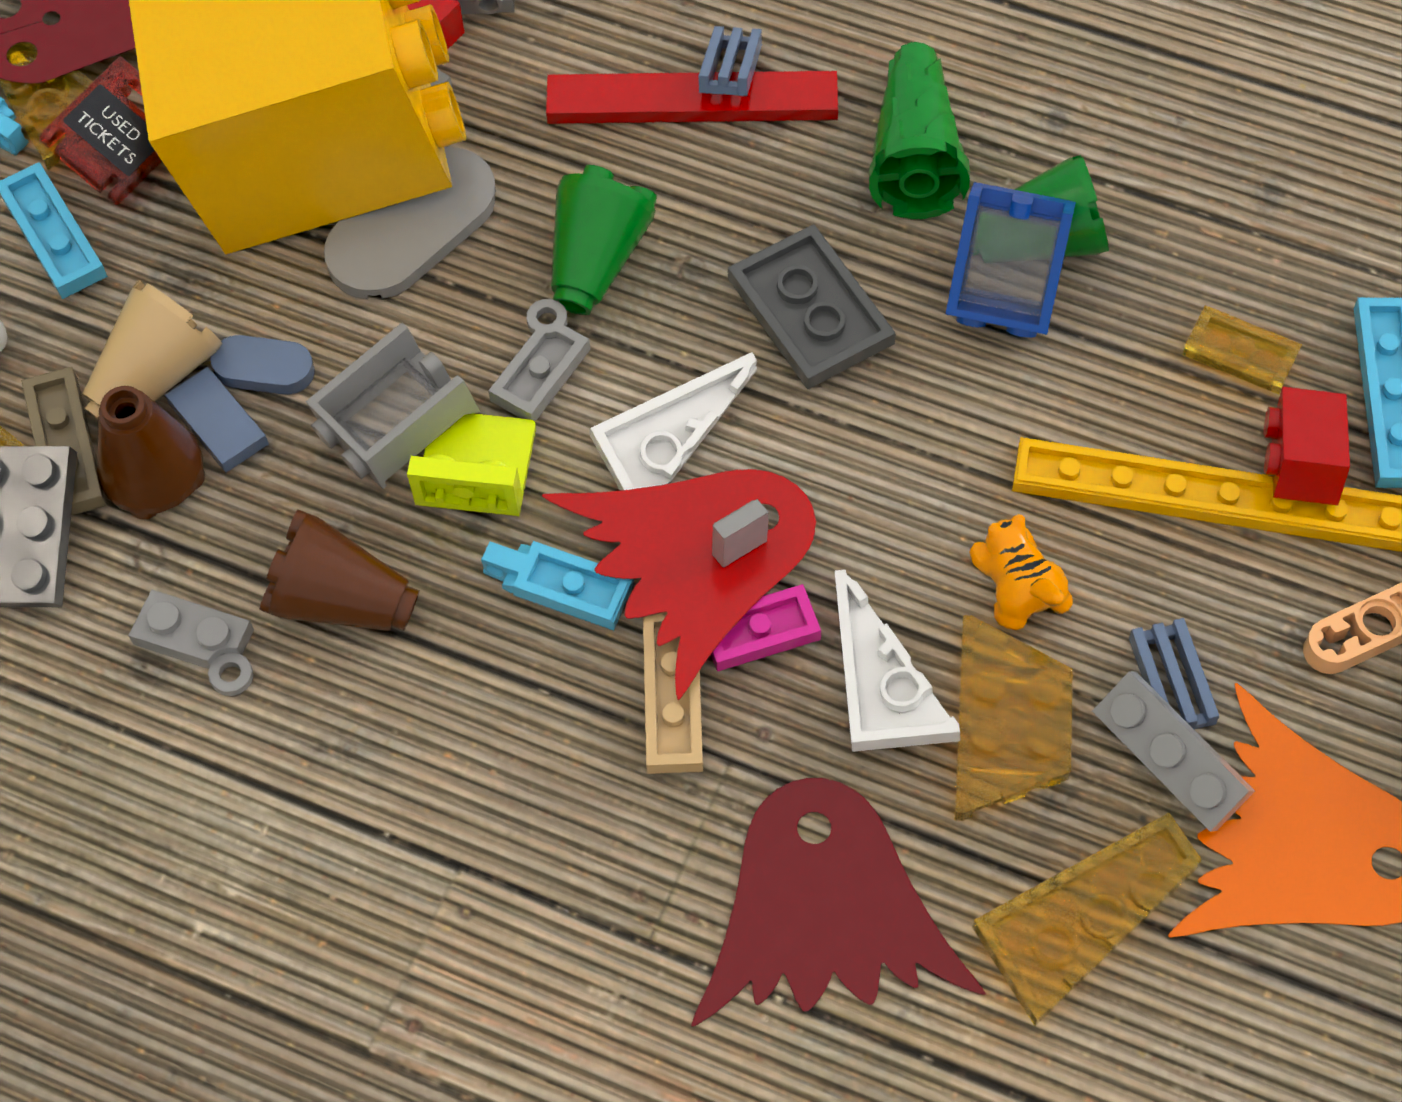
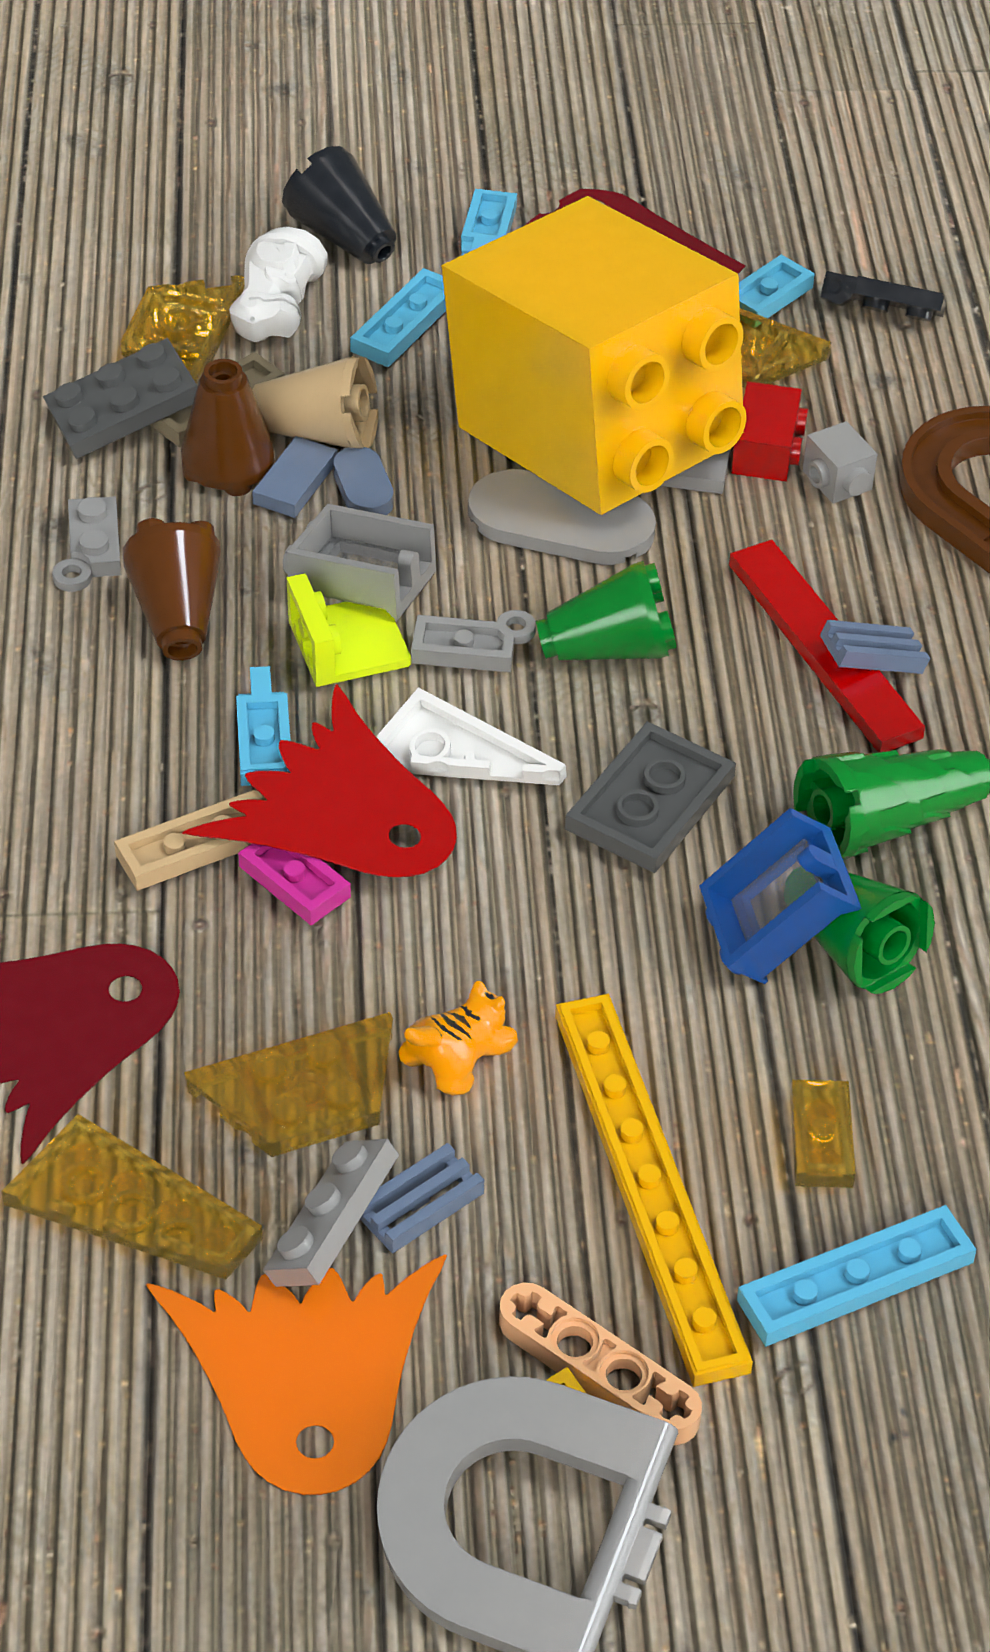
camera: 60 degrees right, 15 degrees down
light grey tile [712,499,769,568] -> none
white wing [835,570,960,752] -> none
red brick [1264,386,1350,506] -> none

